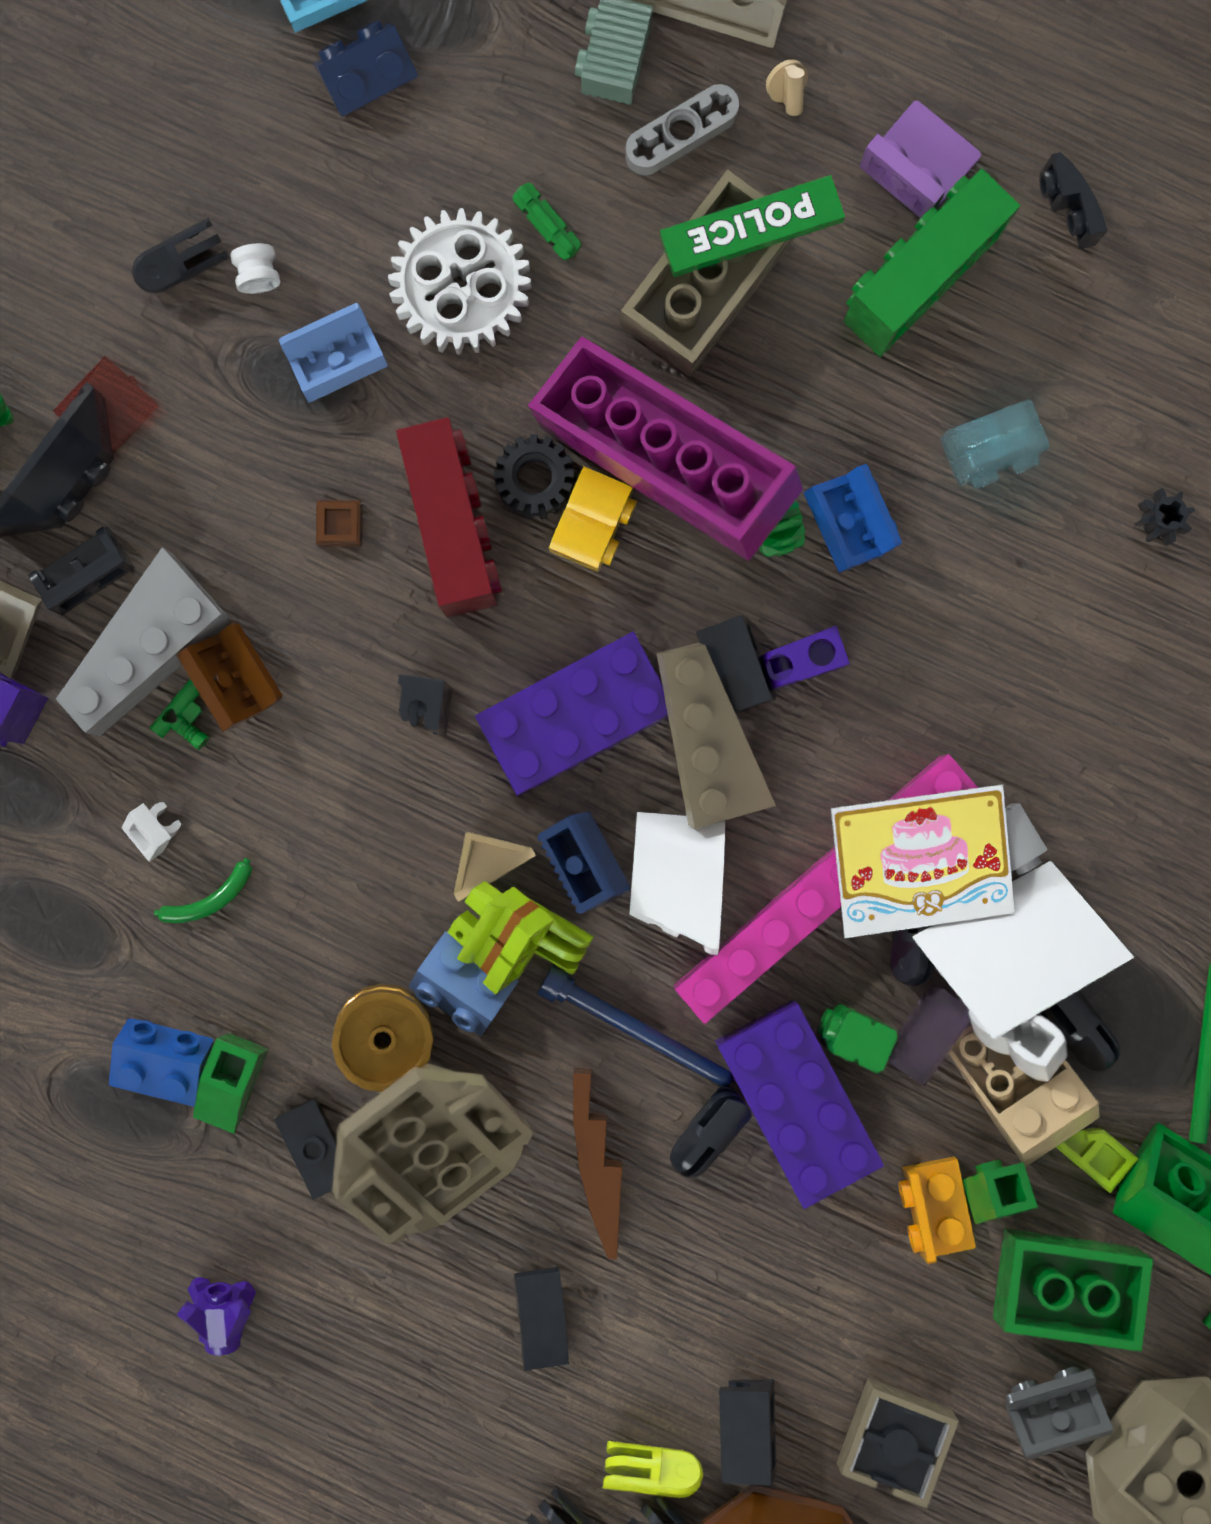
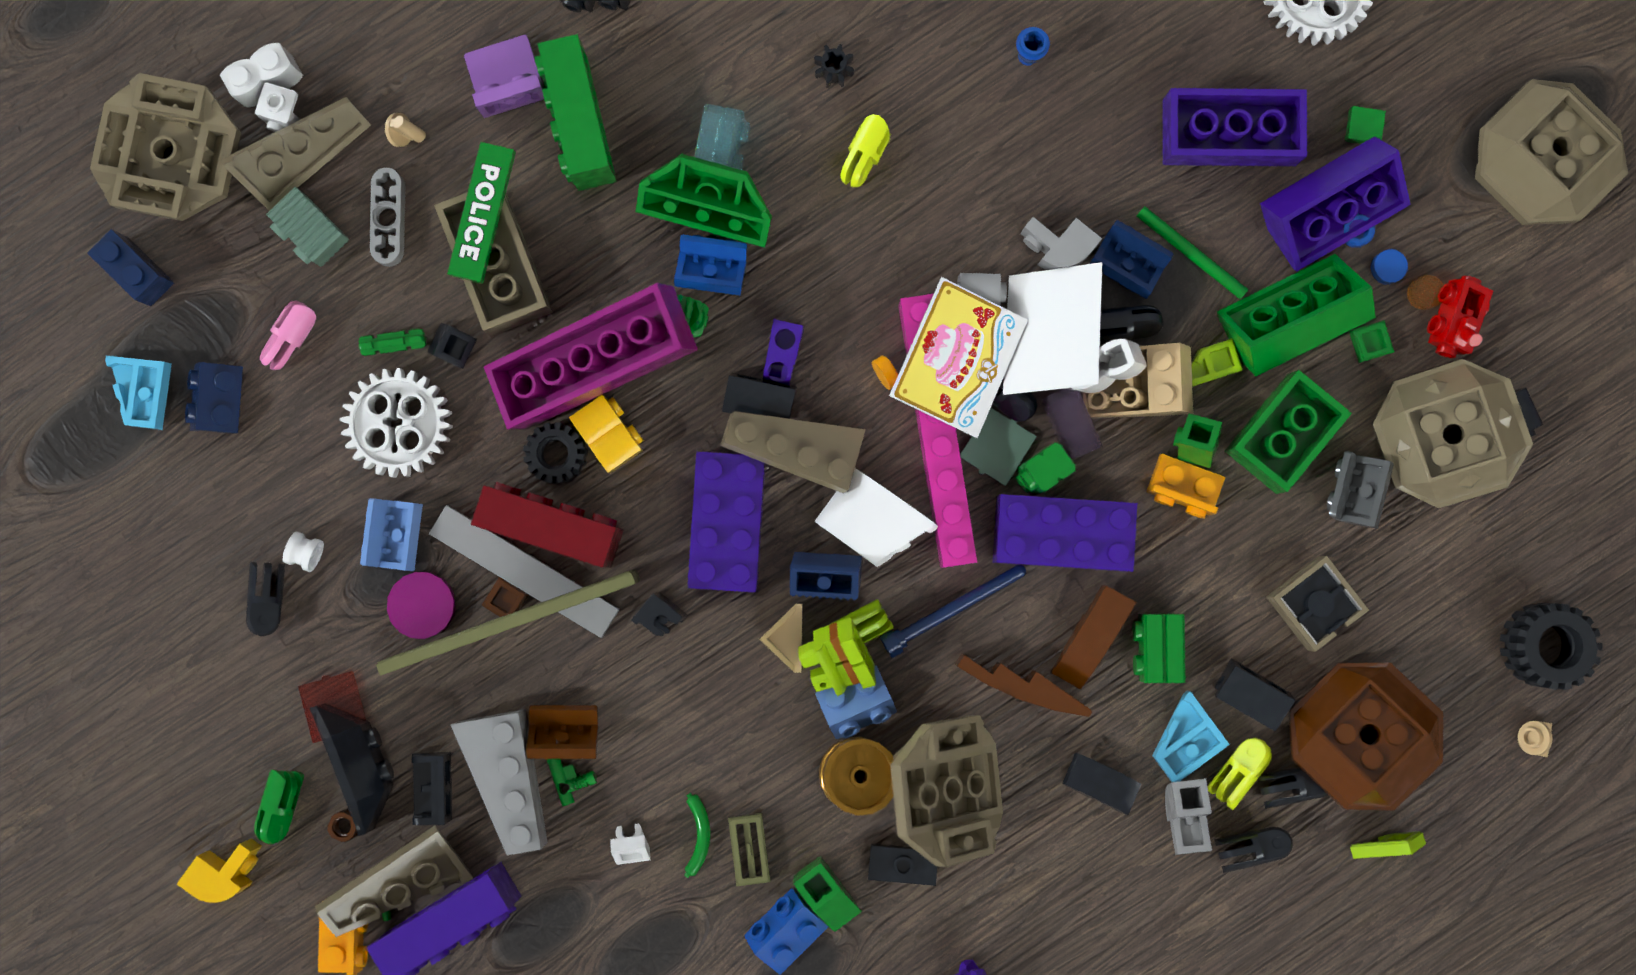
camera: 60 degrees left, 0 degrees up
black arm [670,1086,752,1179] -> none
none -> bright pink arm [260,301,316,370]
none -> olive tile [376,569,641,676]
none -> magenta tile [387,572,456,639]
none -> black slope [427,323,477,369]
none -> light grey tile [429,505,620,638]
none -> green wedge [635,154,772,248]
none -> olive tile [728,813,771,886]
none -> neon yellow arm [841,114,891,188]
none -> light orange tile [872,355,898,390]
none -> sand green piece [960,408,1037,486]
none -> light grey brick [1021,217,1102,270]
none -> reddish brown slope [1050,585,1136,690]
none -> dark blue bracket [1089,220,1174,299]
none -> green brick [1132,613,1186,683]
none -> medium azure wing [1152,690,1230,782]
none -> light grey brick [1165,779,1212,855]

